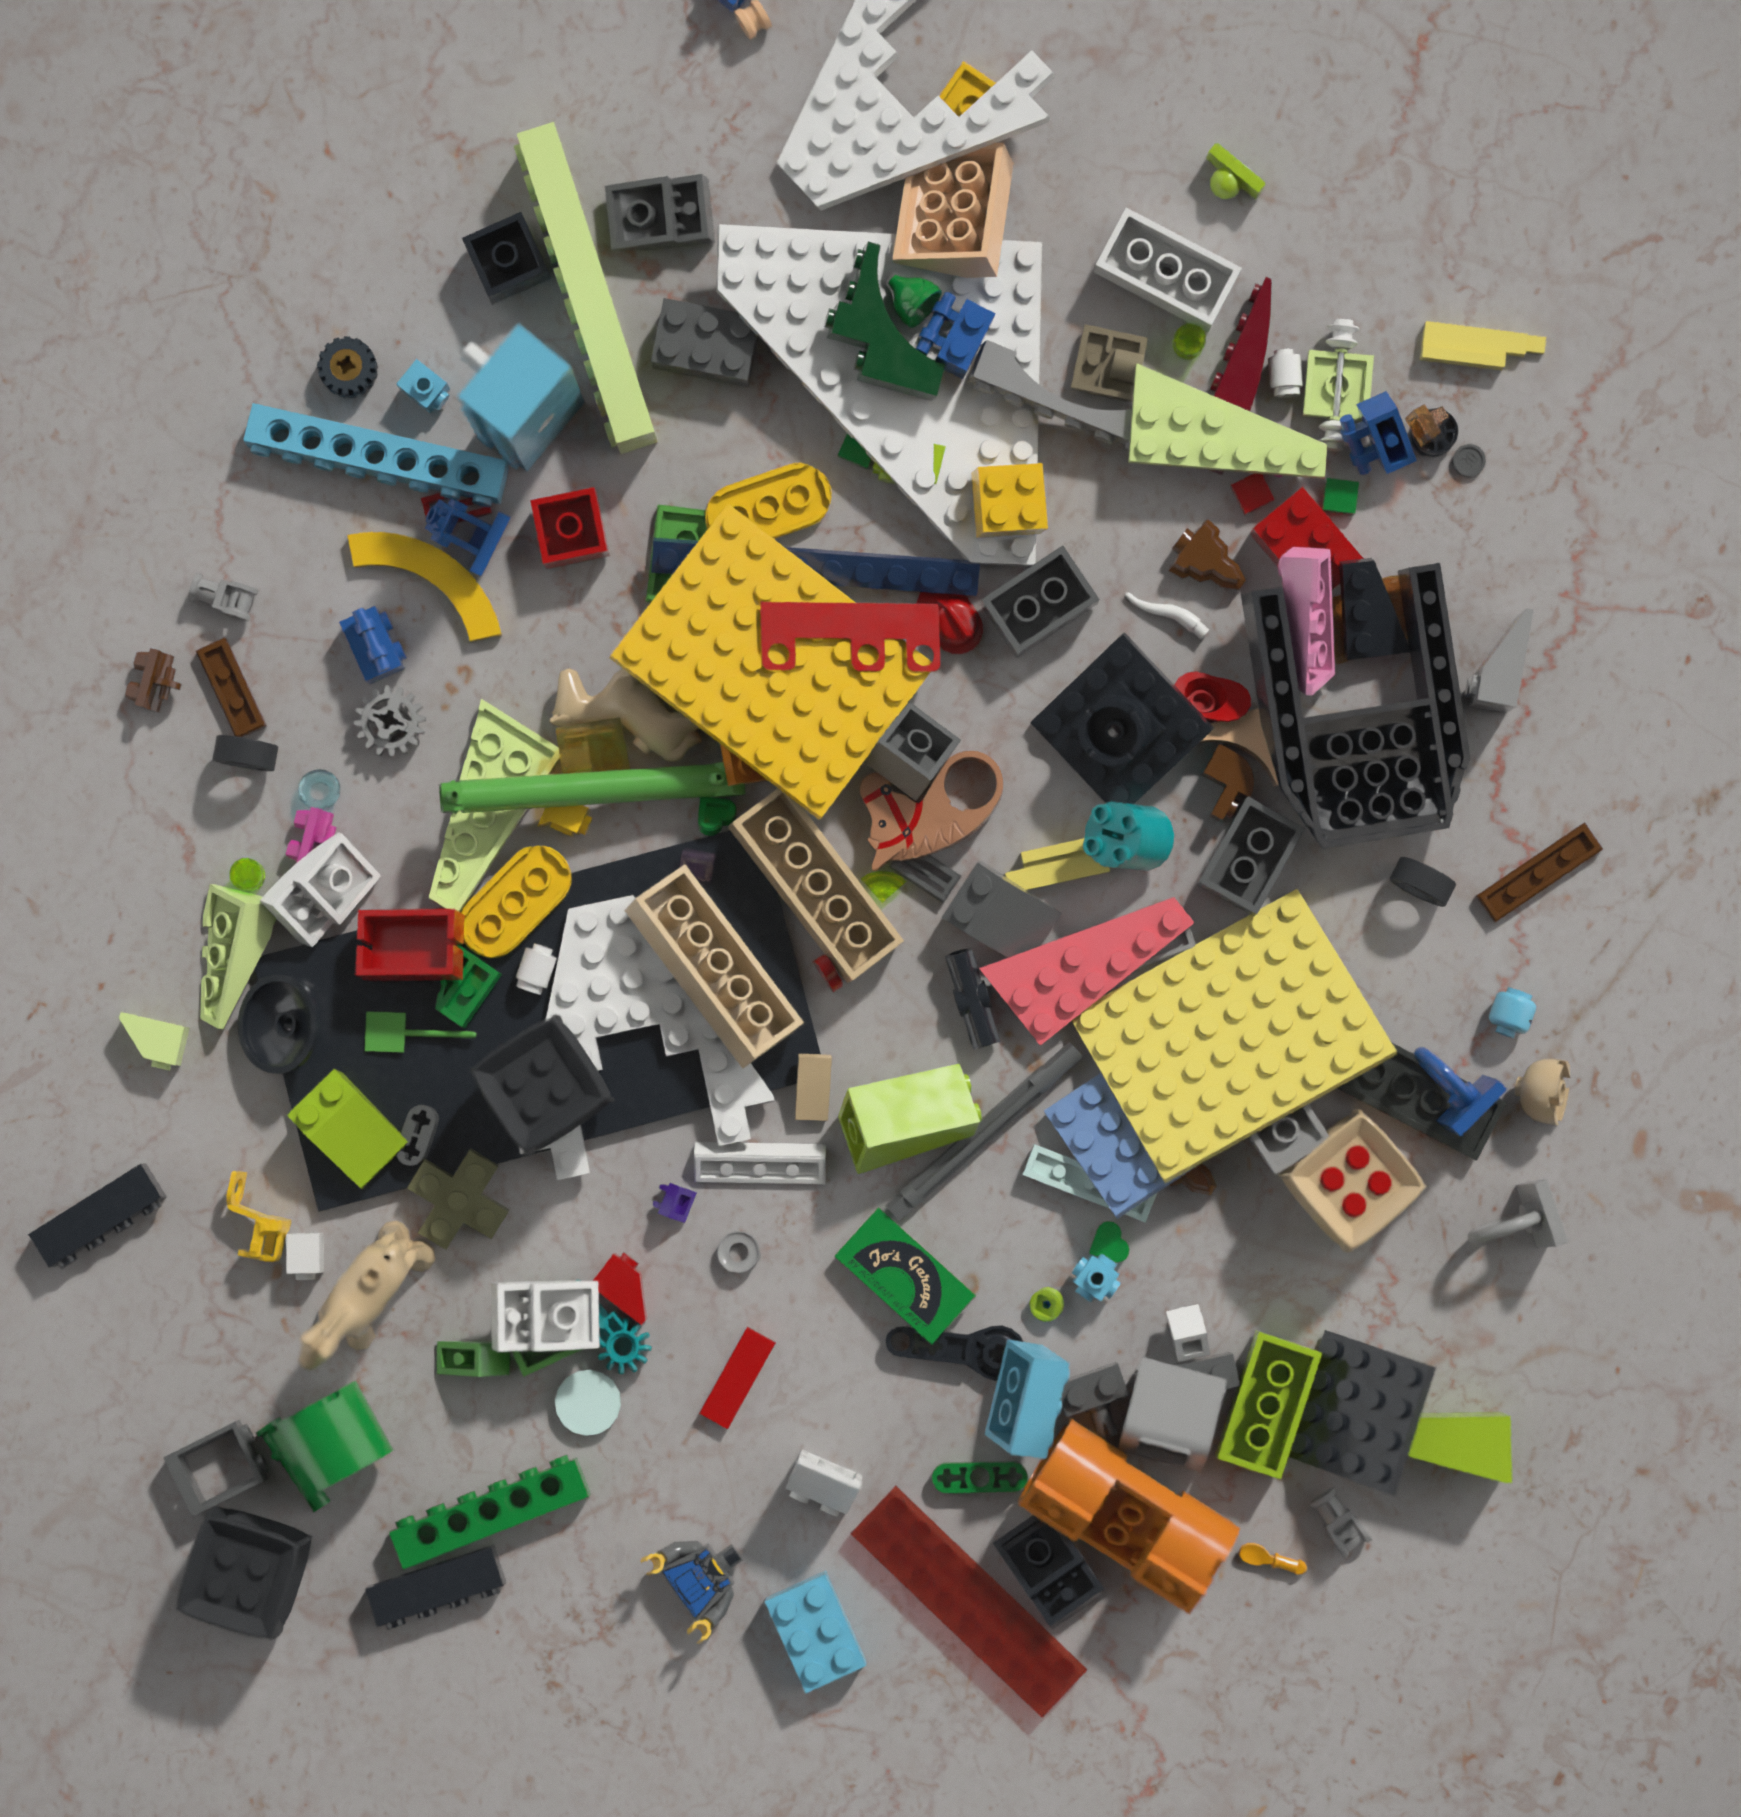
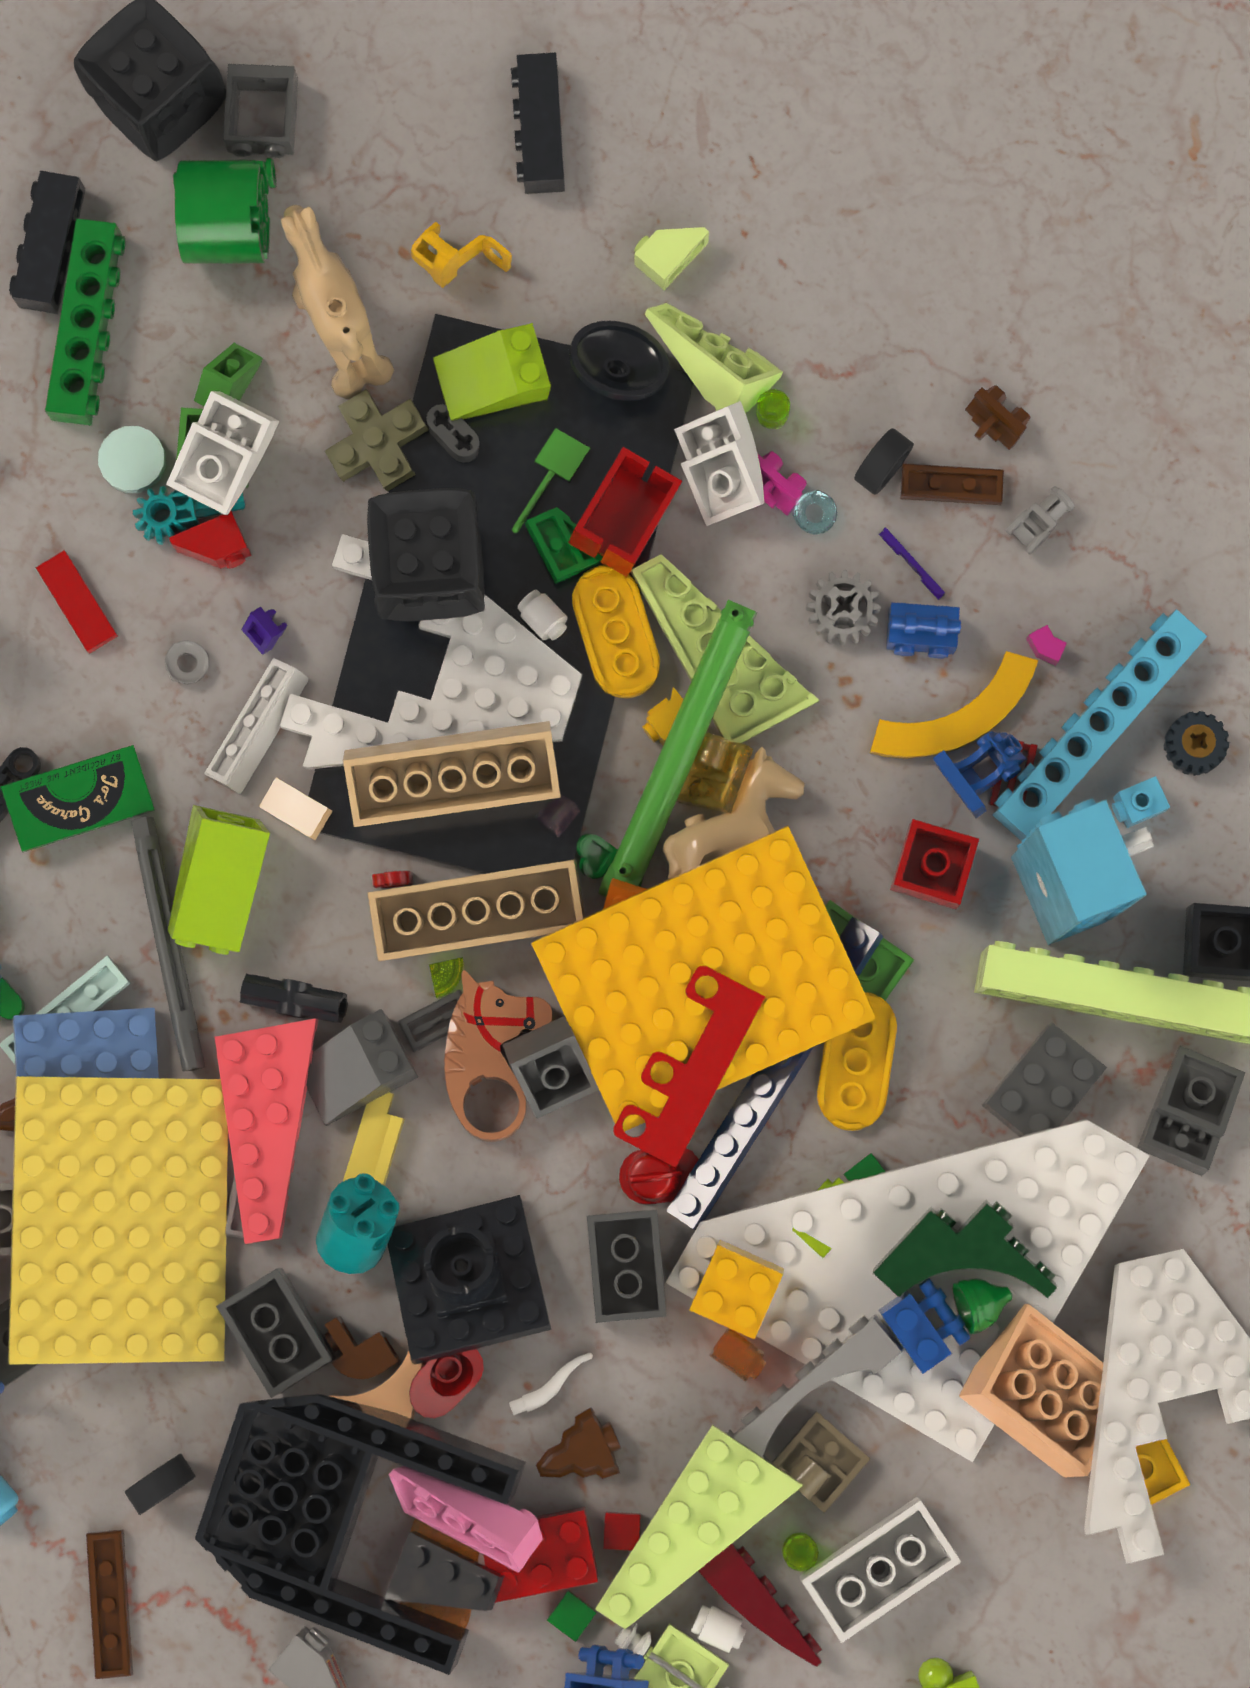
camera: 120 degrees right, 5 degrees down
white brick [286,1233,324,1280] -> none
none -> clear orange brick [709,1328,767,1381]
none -> dark purple piece [879,527,945,600]
none -> dark pink piece [1026,625,1067,666]

